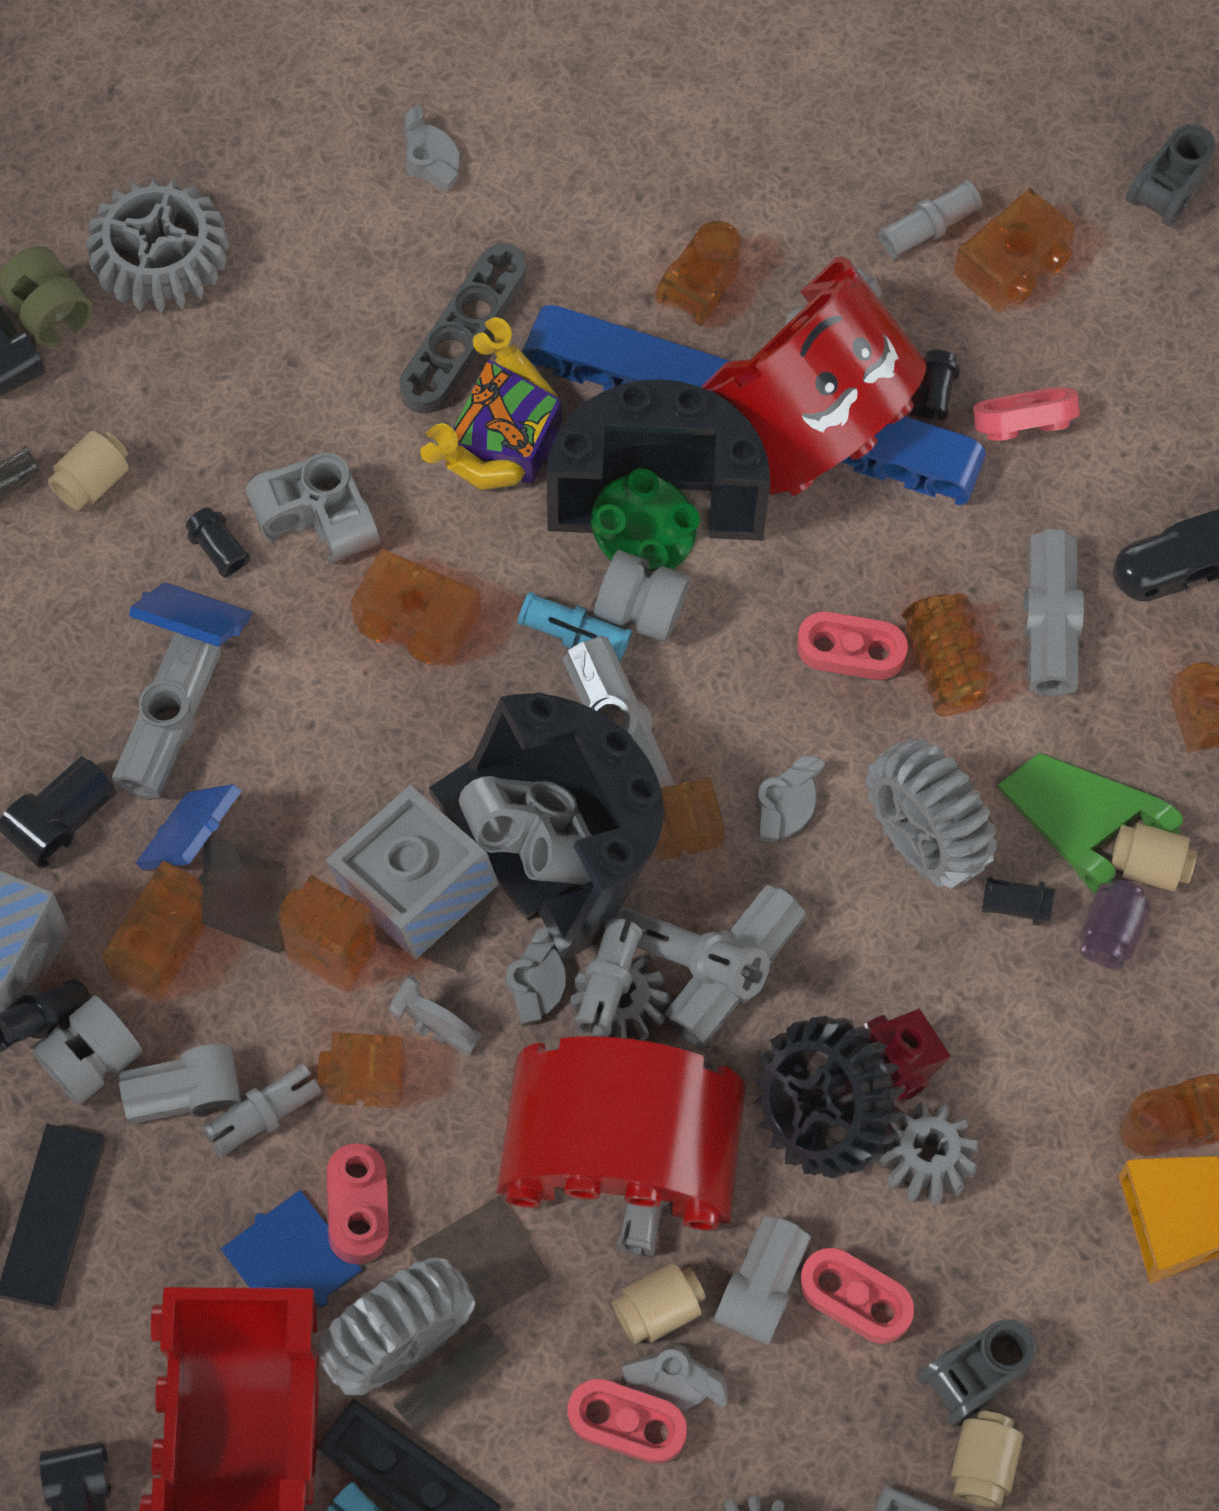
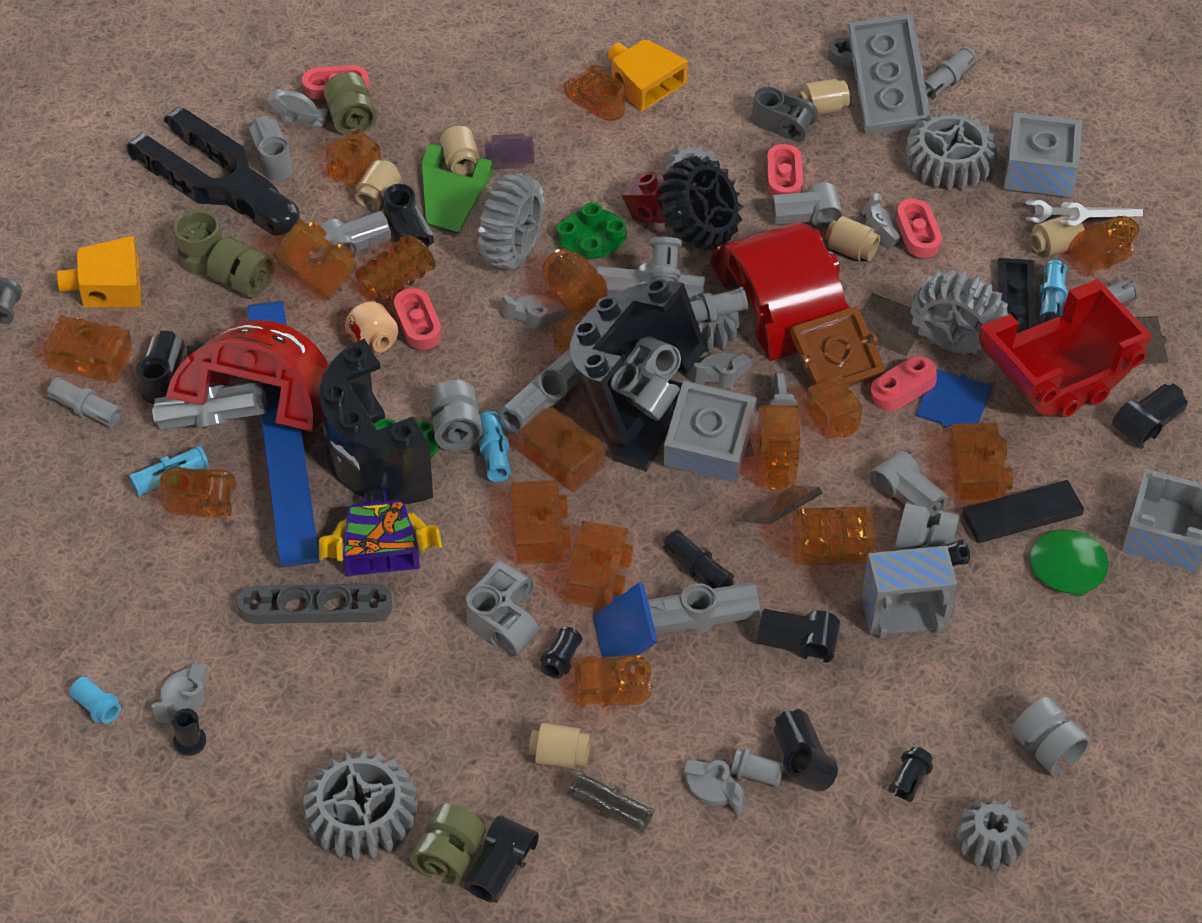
camera: 120 degrees left, 15 degrees down
blue piece [135,784,241,871] -> none
light grey pin [201,1063,321,1158] -> none
coral plate [973,387,1080,441] -> none
none -> light orange torso [57,236,141,307]
none -> medium azure pin [69,677,121,724]
none -> medium azure pin [129,445,209,497]
none -> black piece [136,330,185,404]
none -> black pin [171,708,206,756]
none -> olive wheel [173,210,222,274]
none -> olive wheel [207,236,275,298]
none -> clear orange brick [273,219,357,301]
none -> light nougat head [344,302,398,355]
none -> tan brick [355,160,401,211]
none -> black piece [384,184,434,253]
none -> clear orange brick [519,406,605,493]
none -> clear orange piece [542,248,608,312]
none -> green dish [556,202,627,259]
none -> clear orange brick [566,520,634,609]
none -> clear orange piece [574,655,652,708]
none -> black pin [663,530,734,589]
none -> dark orange plate [789,306,886,397]
none -> clear orange brick [948,423,1013,504]

